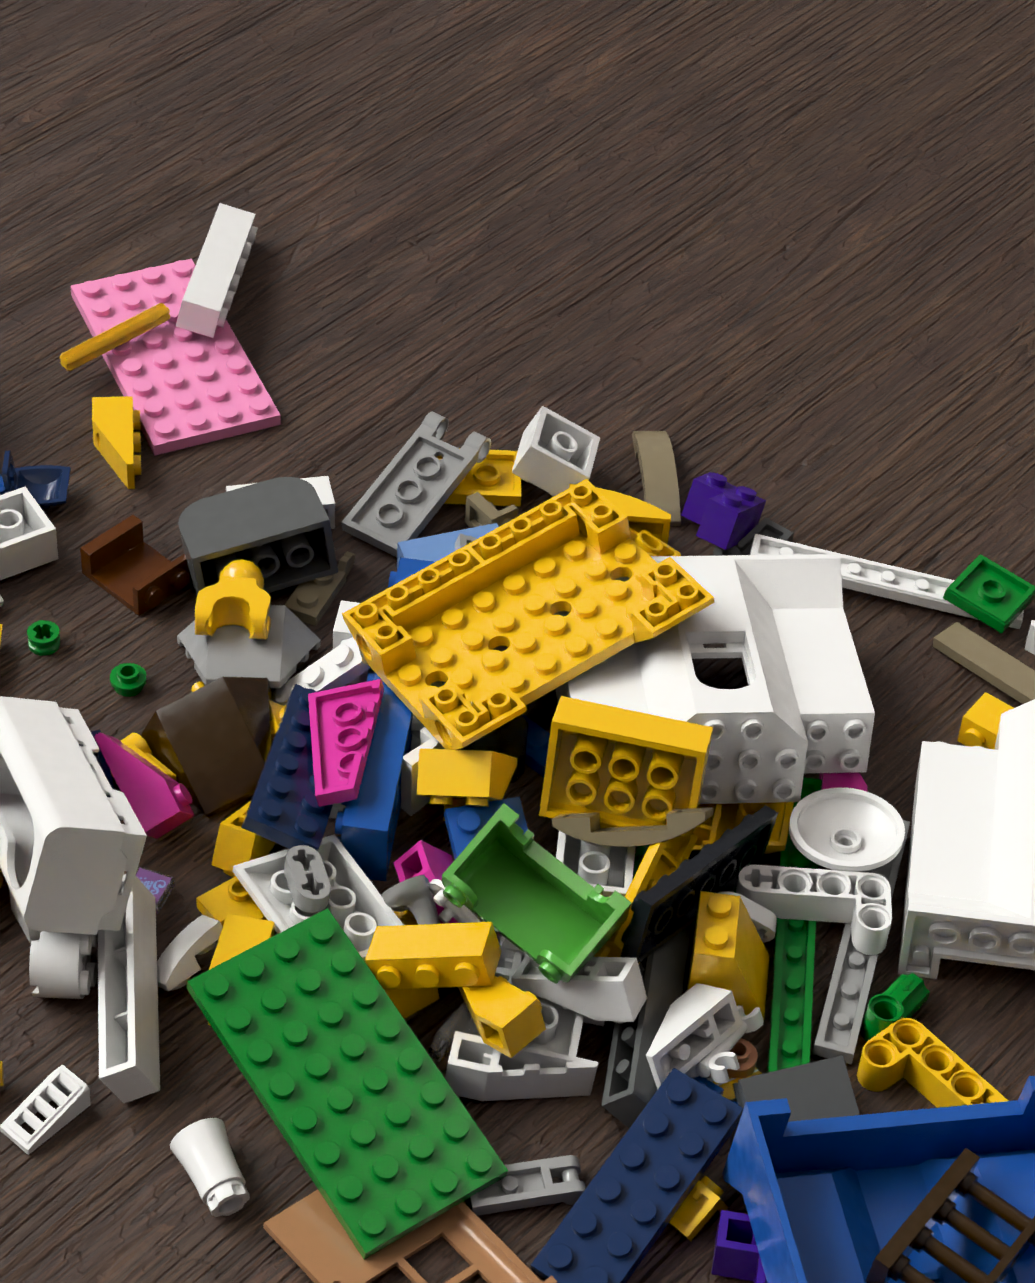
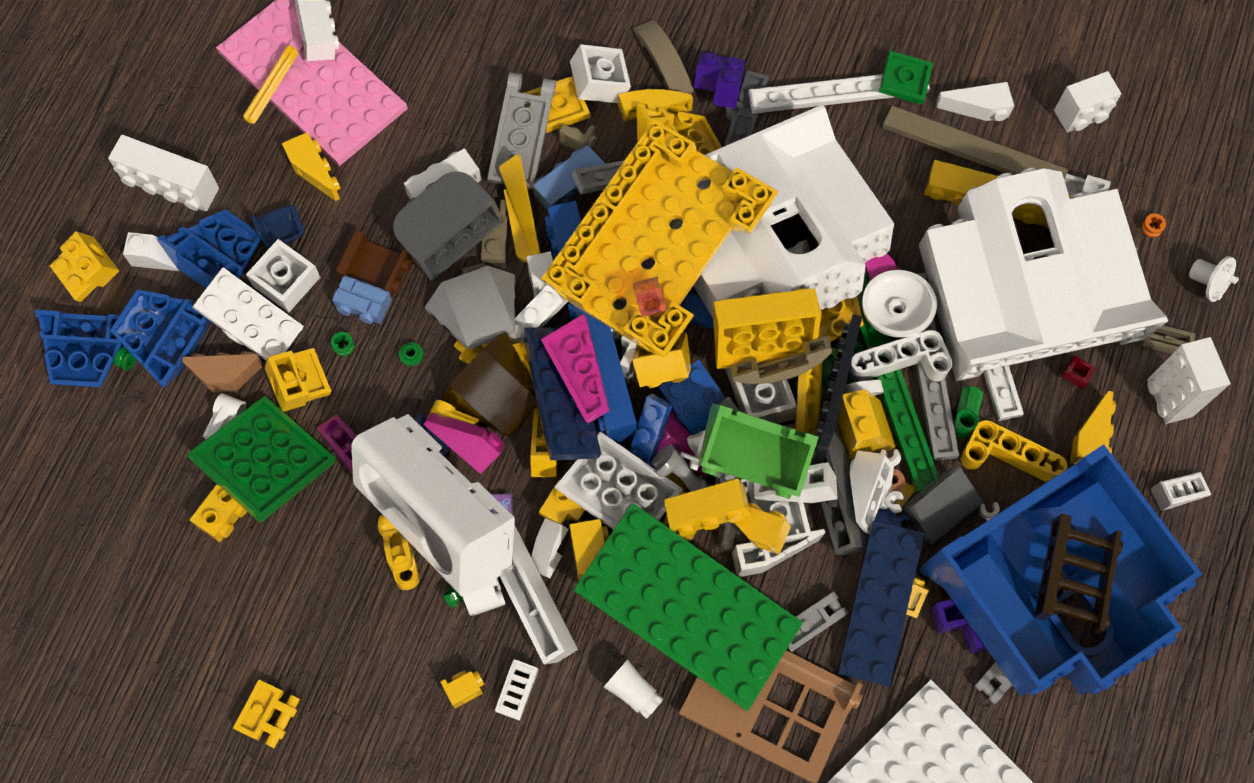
camera: 20 degrees left, 25 degrees up
yellow piece [195,559,271,640] -> none
light grey beam [284,845,331,913] -> none
none -> medium blue brick [333,275,392,324]
none -> green hinge [442,587,464,607]
none -> yellow wedge [499,154,541,262]
none -> blue plate [629,394,673,467]
none -> brick [633,276,667,317]
none -> white tile [983,366,1024,421]

